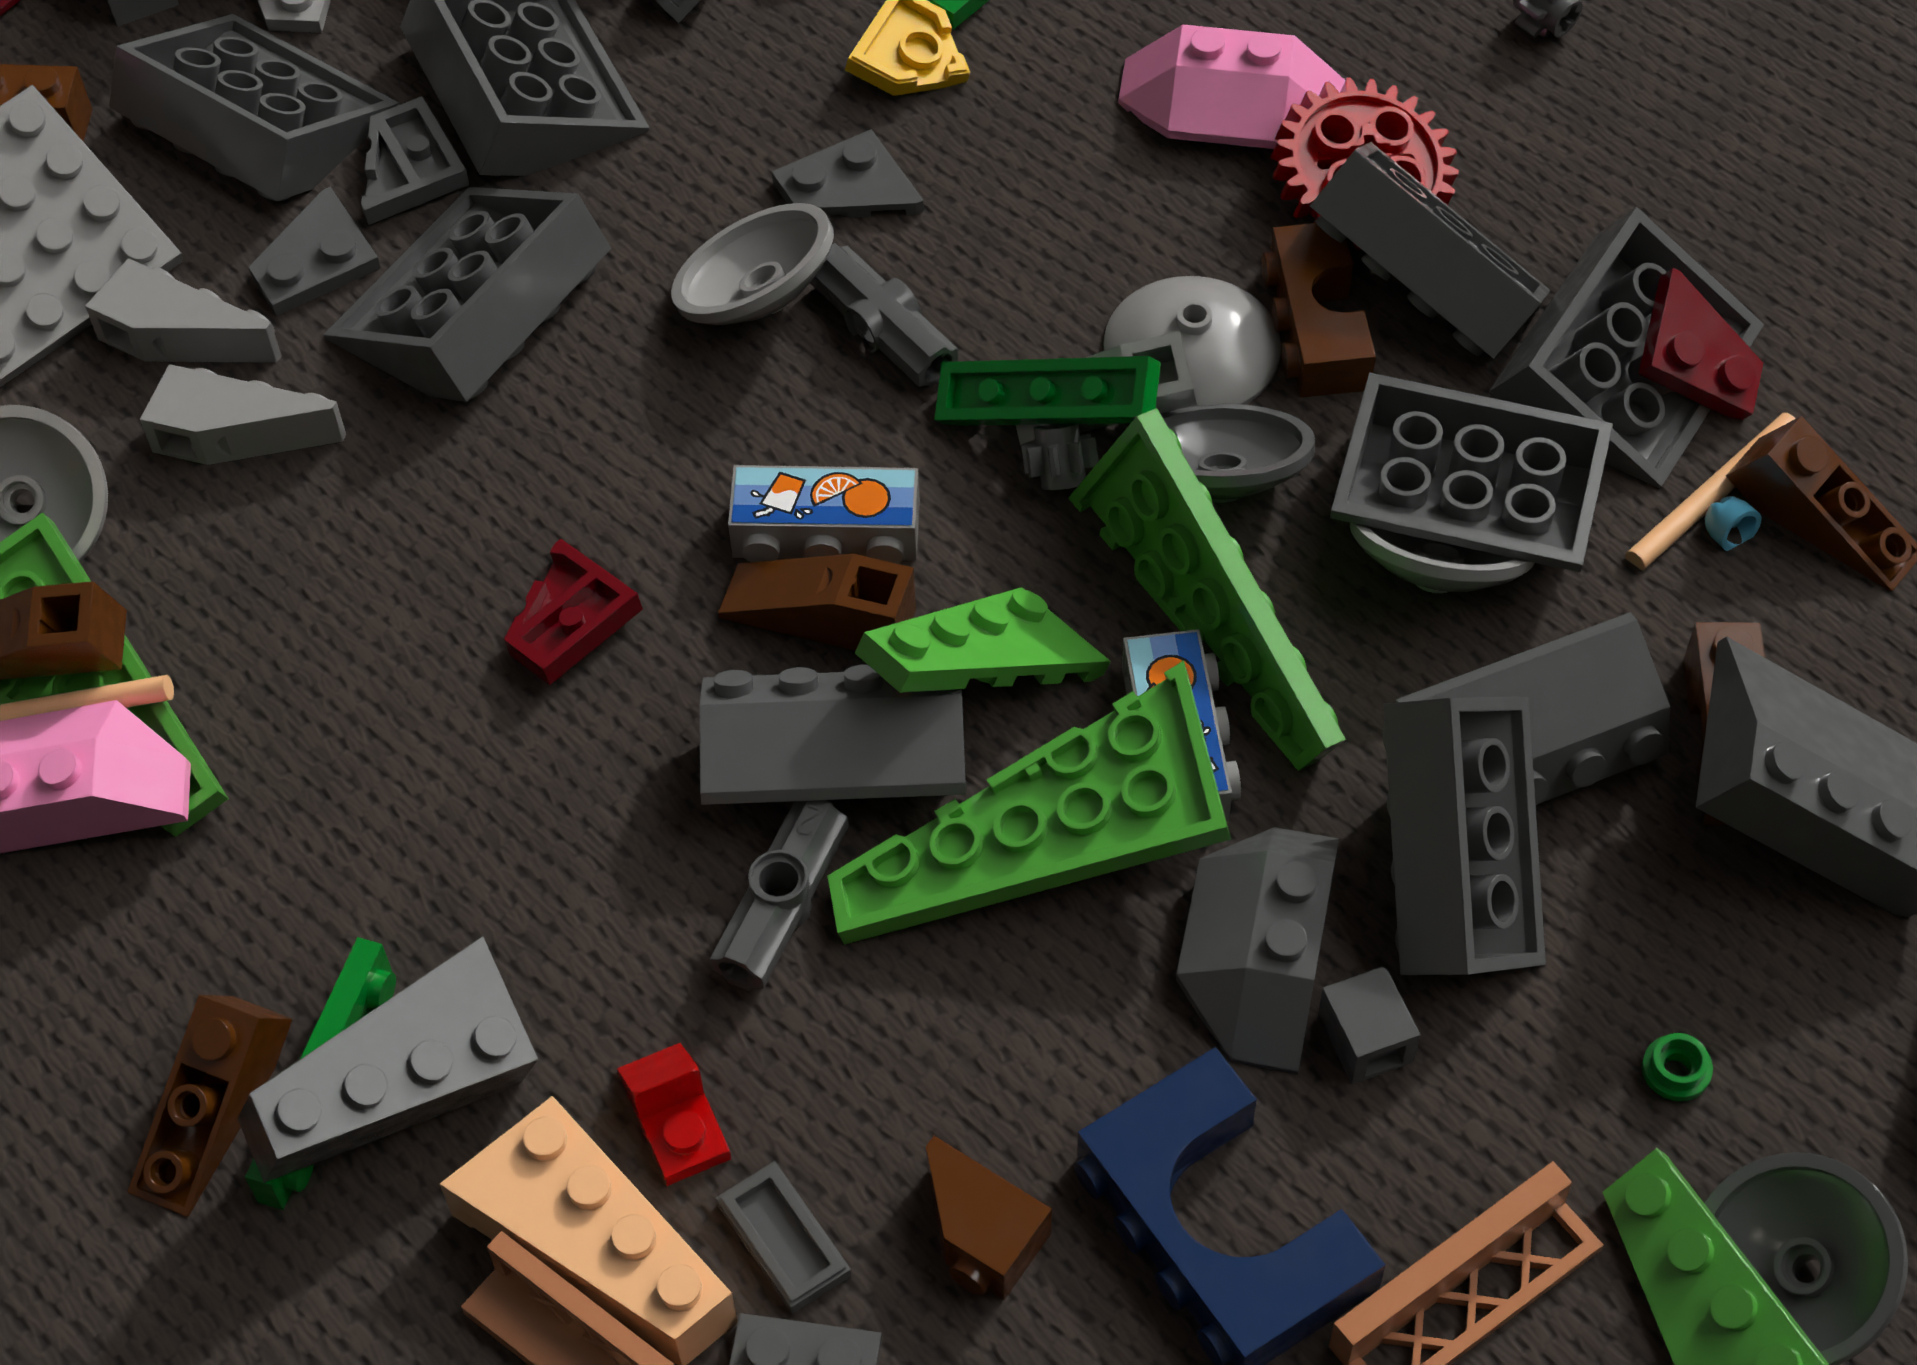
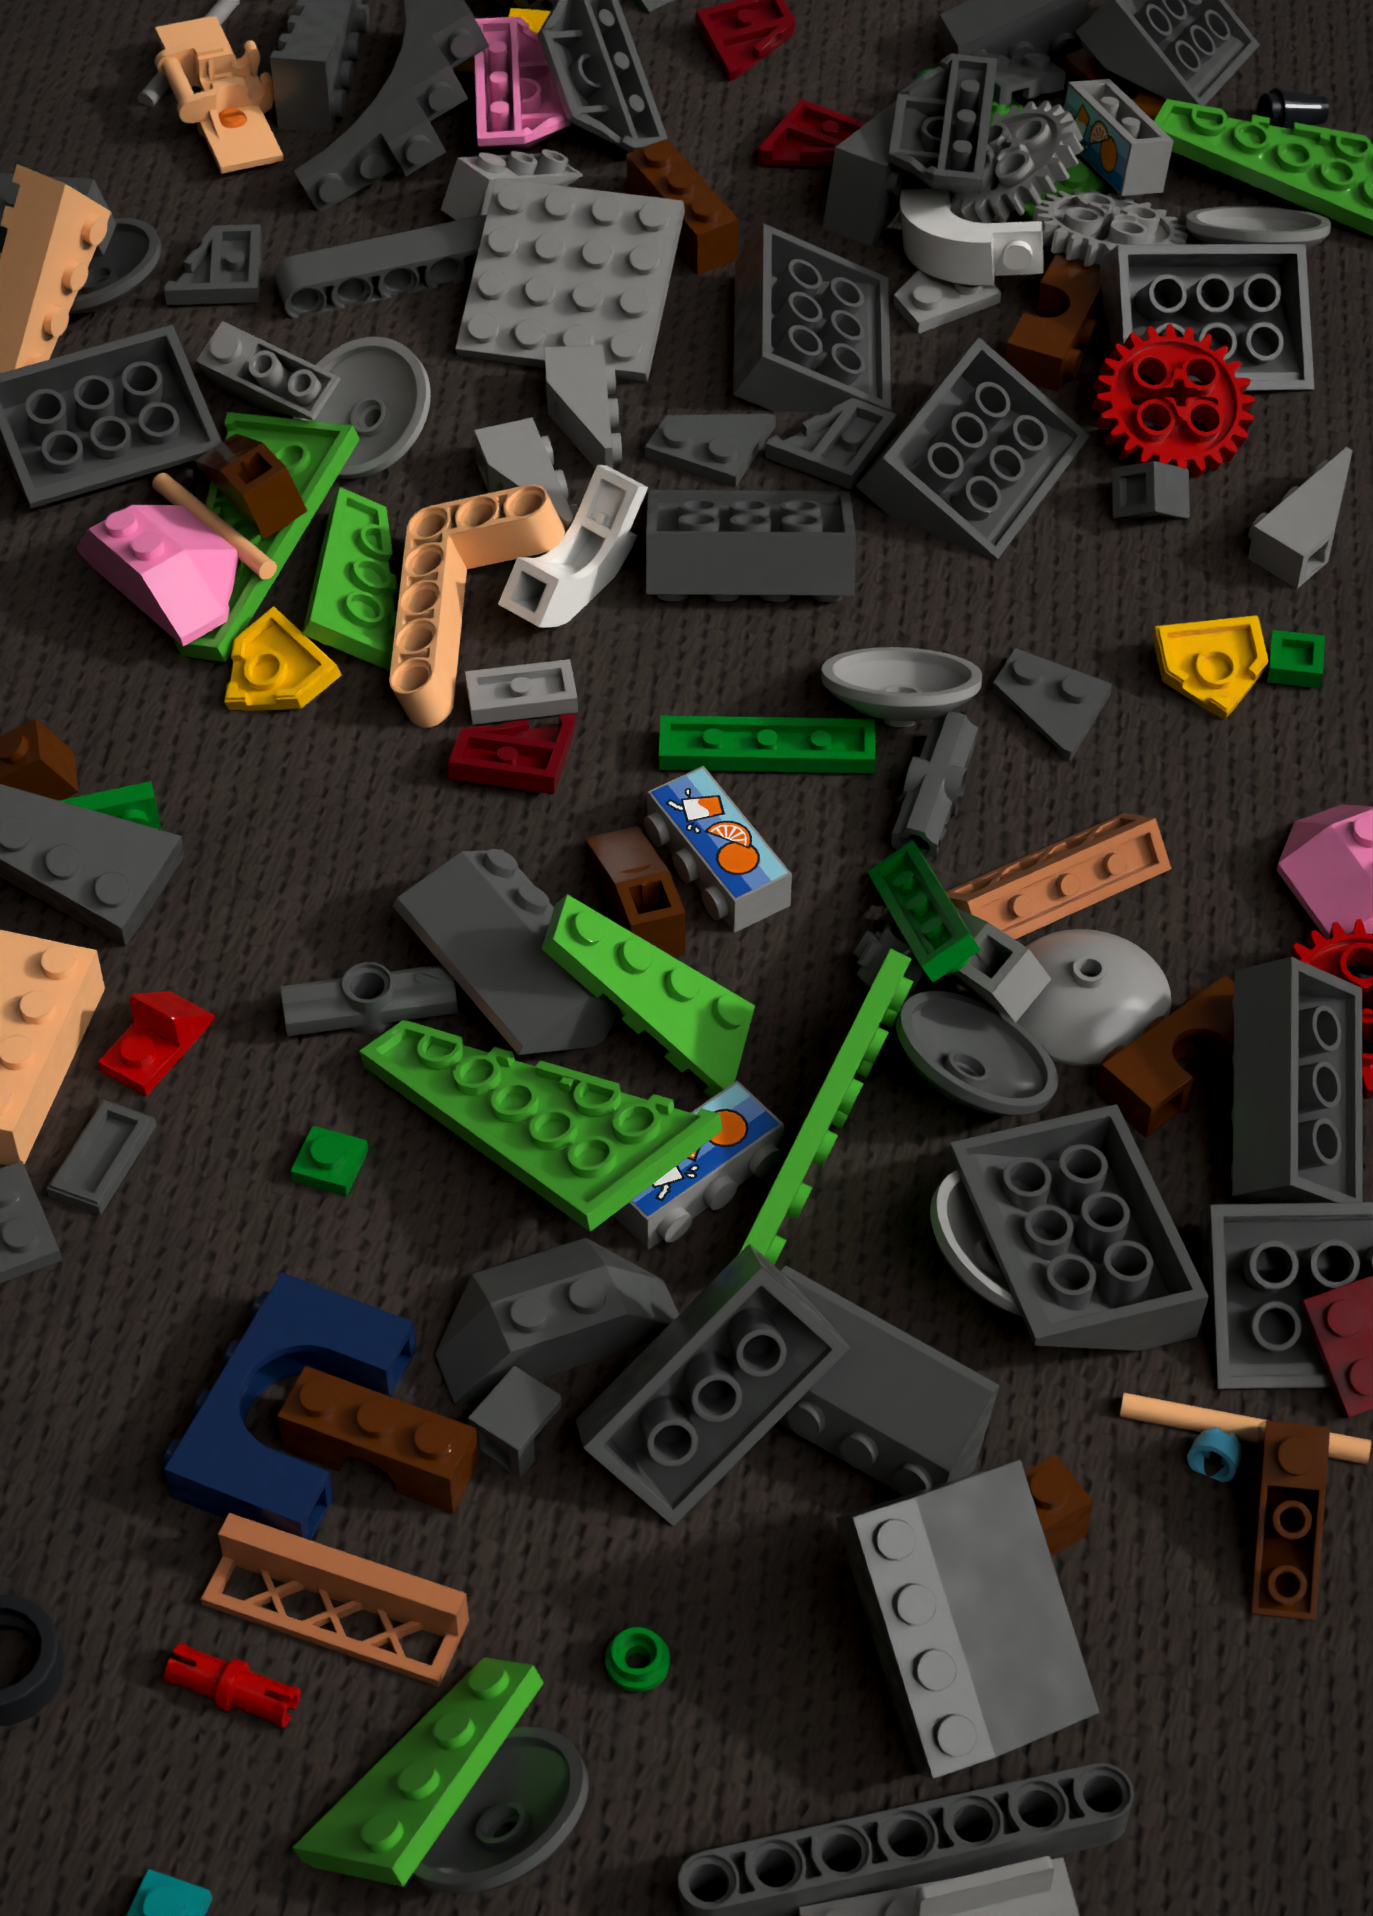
camera: 55 degrees right, 5 degrees down
reddish brown slope [926,1135,1052,1300] -> none
none -> yellow plate [224,606,342,711]
none -> reddish brown arch [277,1366,479,1514]
none -> green plate [290,1126,368,1197]
none -> bright green wing [302,487,397,670]
none -> light nougat beam [389,484,565,728]
none -> light grey plate [465,659,578,725]
none -> white arch [498,465,648,627]
none -> green plate [659,715,875,774]
none -> nougat fence [946,813,1171,939]

